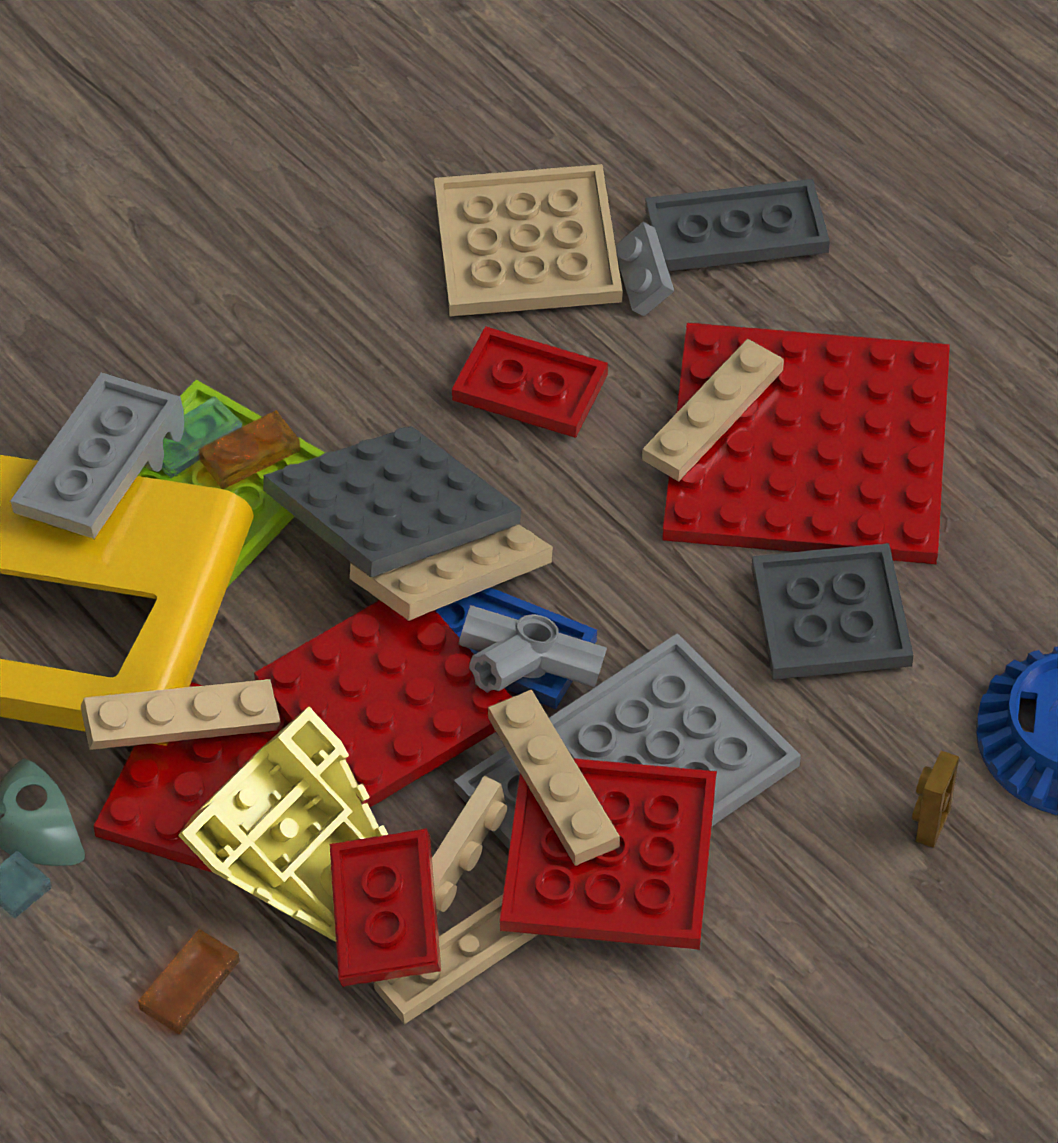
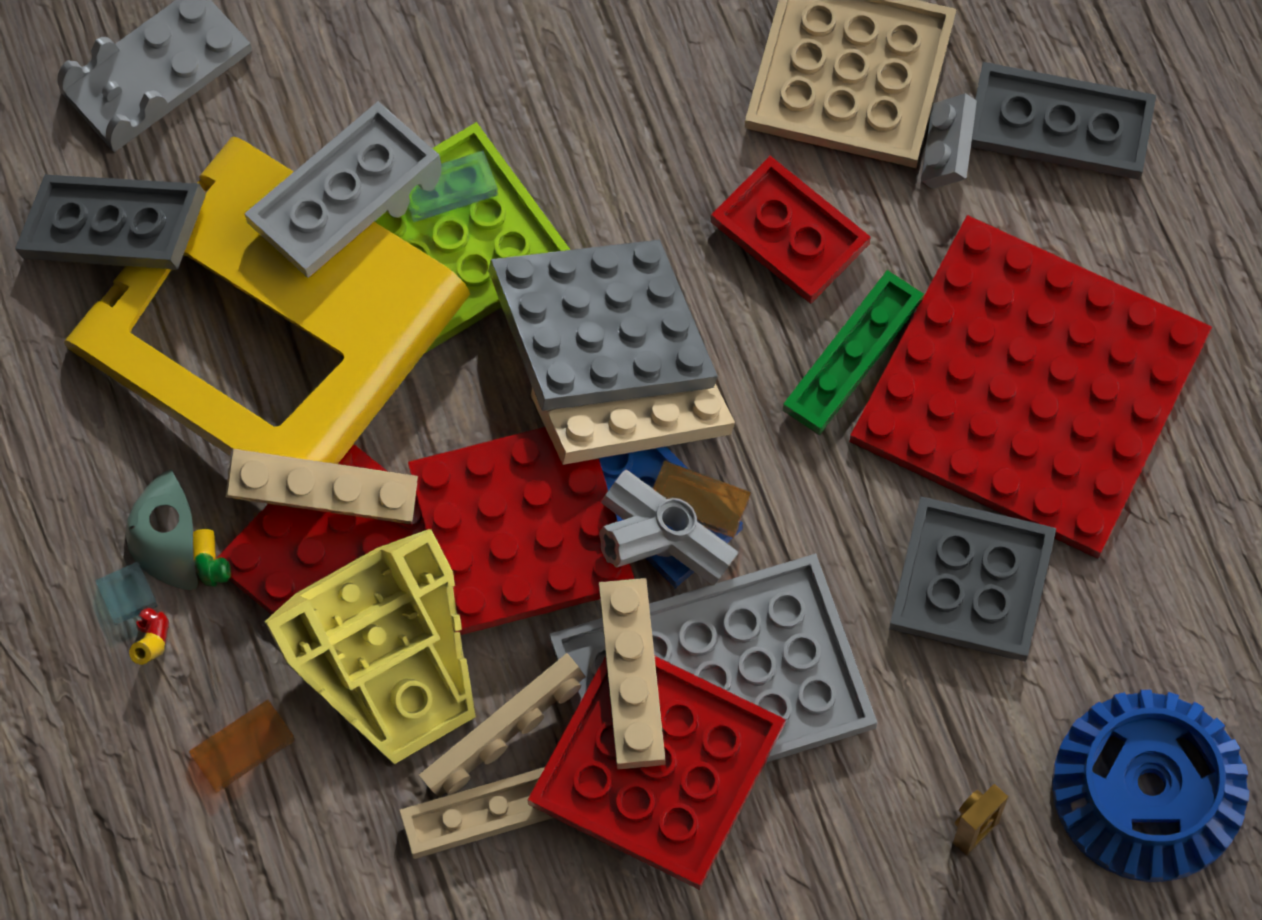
camera: 20 degrees right, 15 degrees up
clear orange plate [198,410,300,489] -> none
red tile [329,828,441,987] -> none
tan plate [642,339,784,481] -> none
none -> arm [129,608,170,665]
none -> green arm [193,529,231,587]
none -> clear orange tile [653,461,751,538]
none -> green plate [782,270,924,435]

